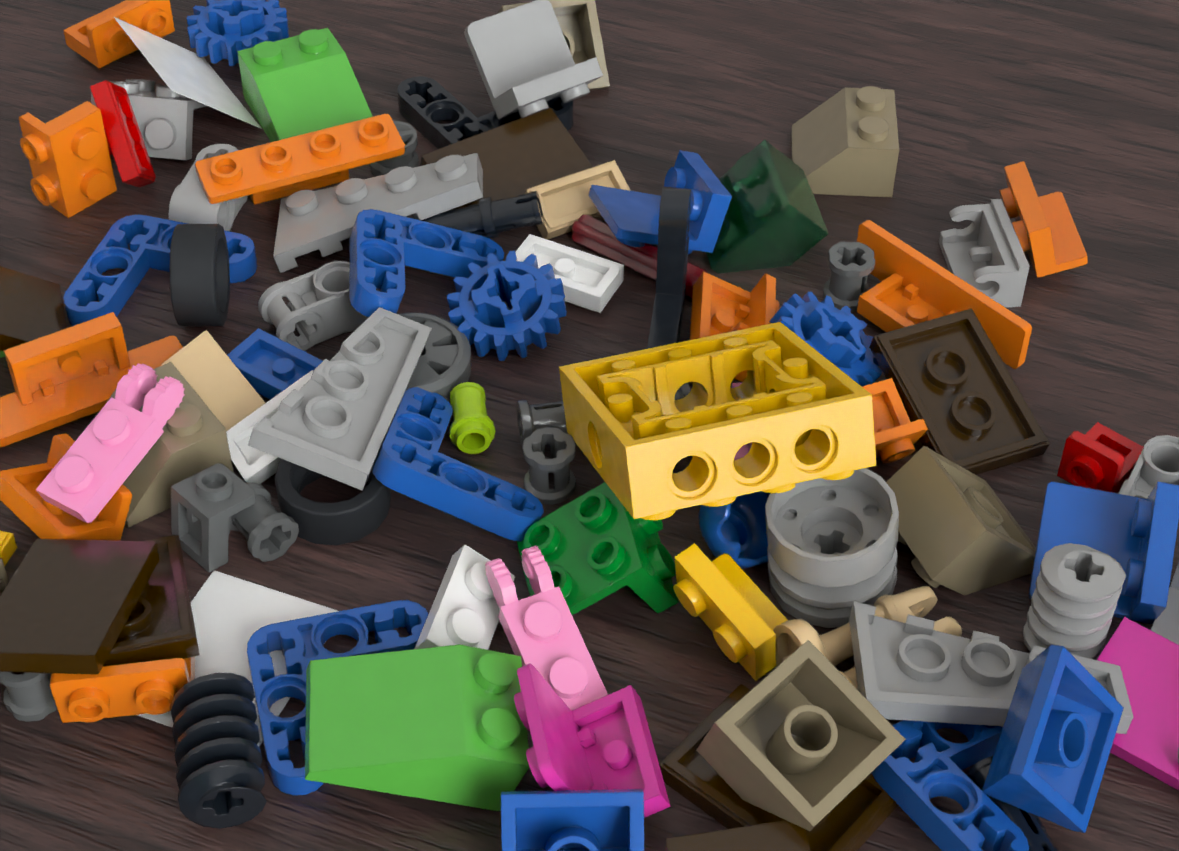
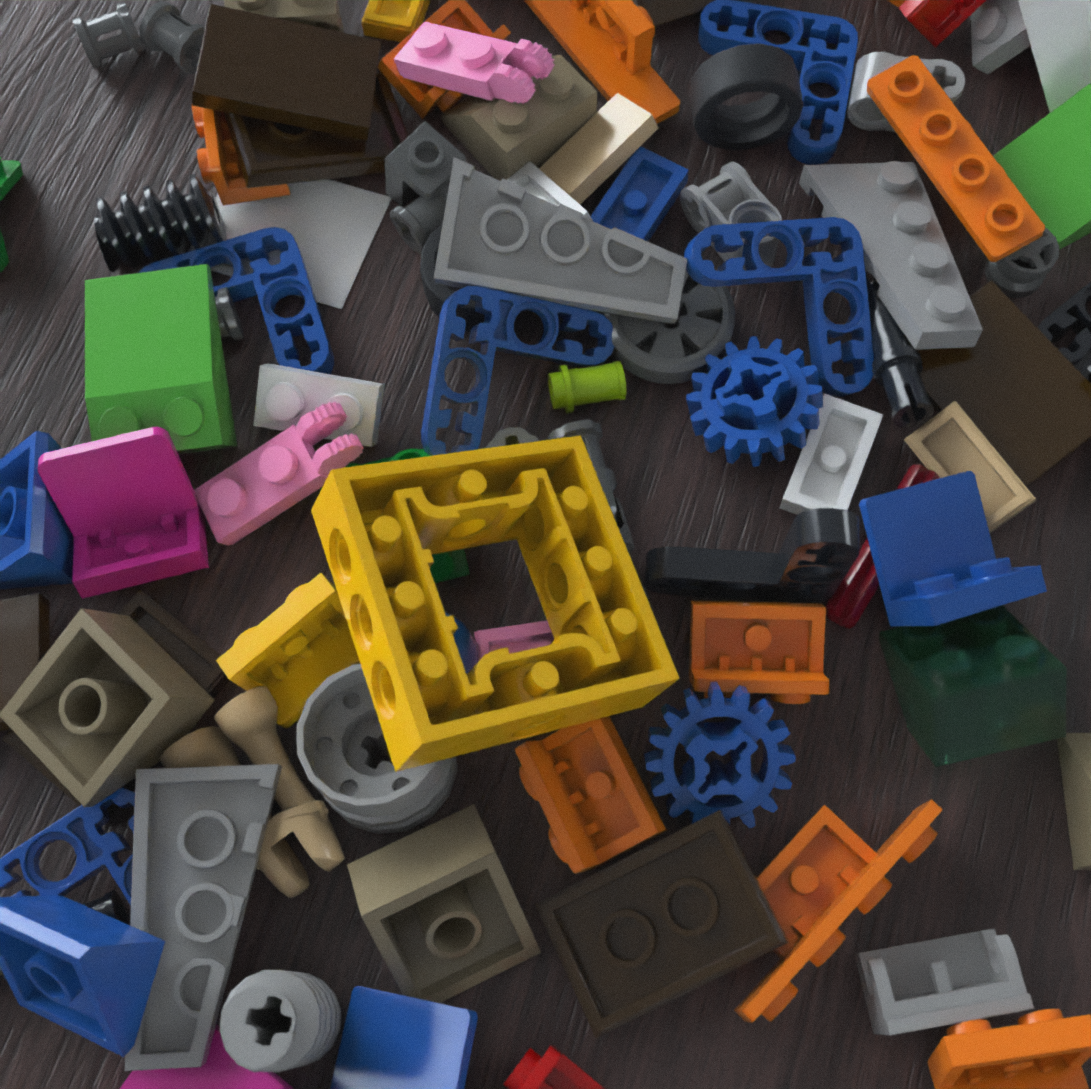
camera: 90 degrees right, 25 degrees up
dark grey bush [823,241,875,312] -> none

